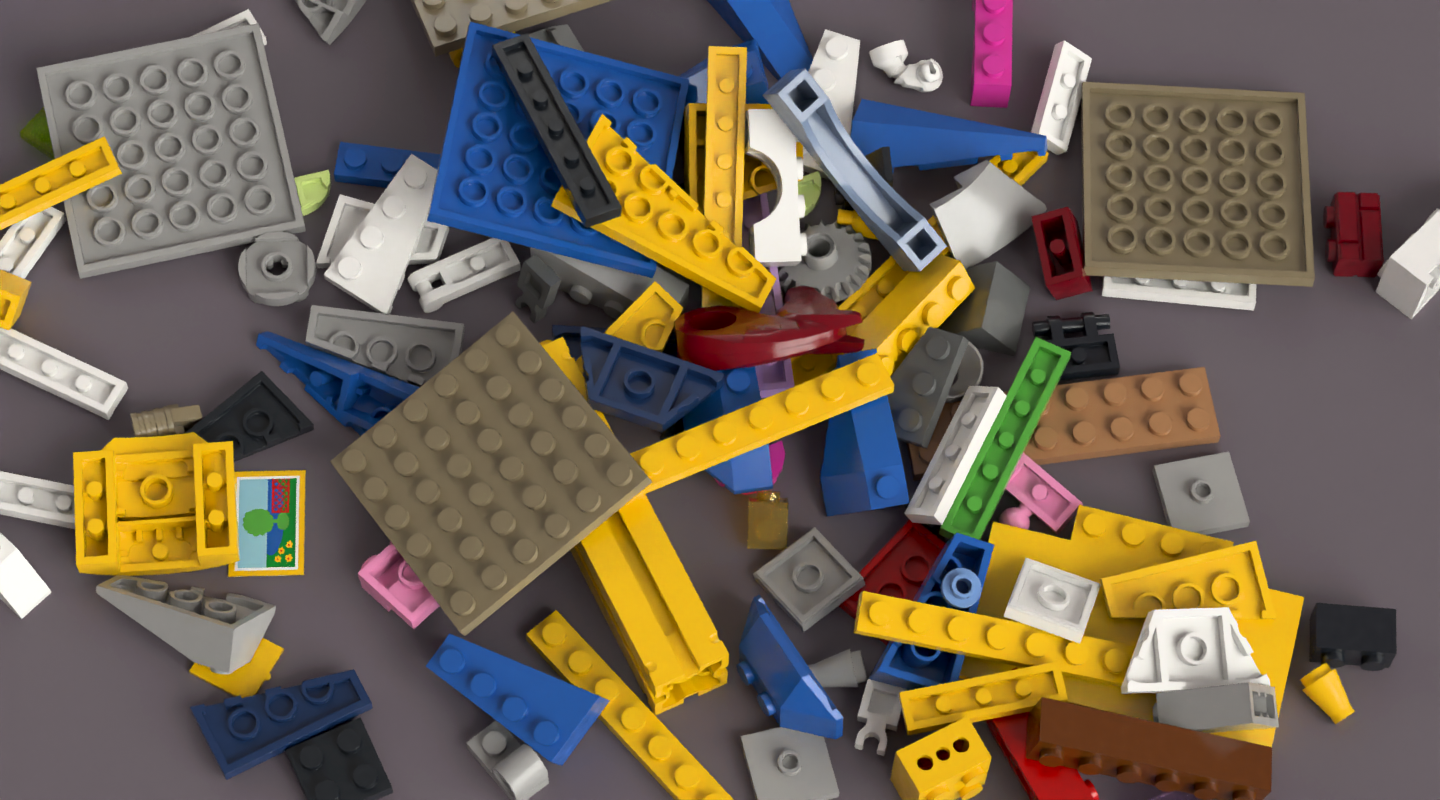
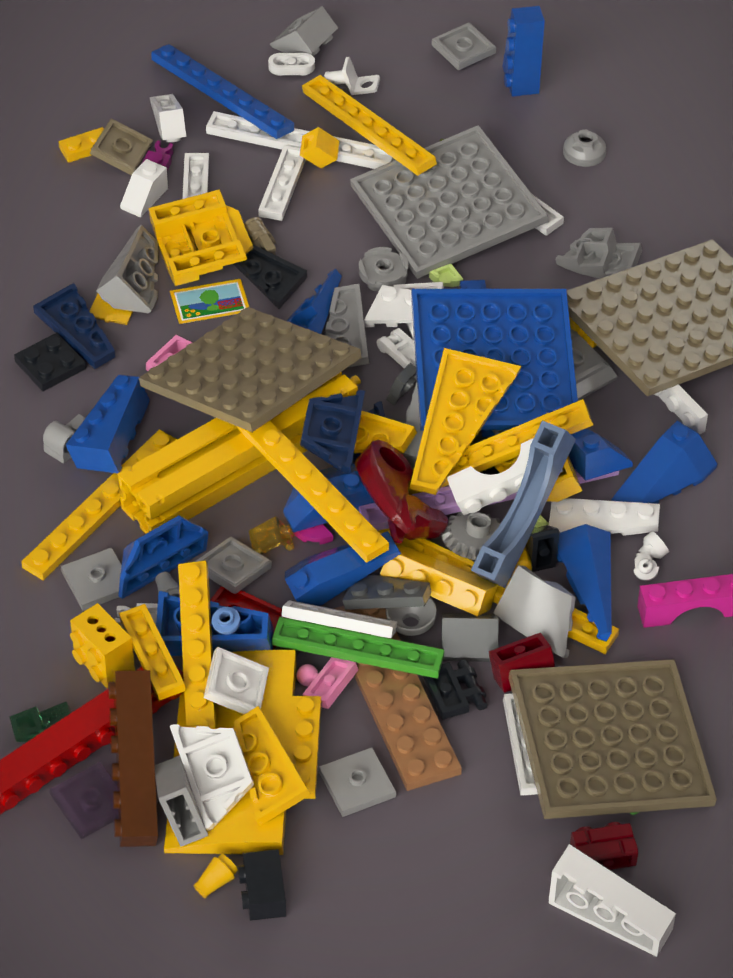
camera: 80 degrees right, 15 degrees down
black plate [492,33,622,228] -> none
white plate [1031,40,1092,155] -> none

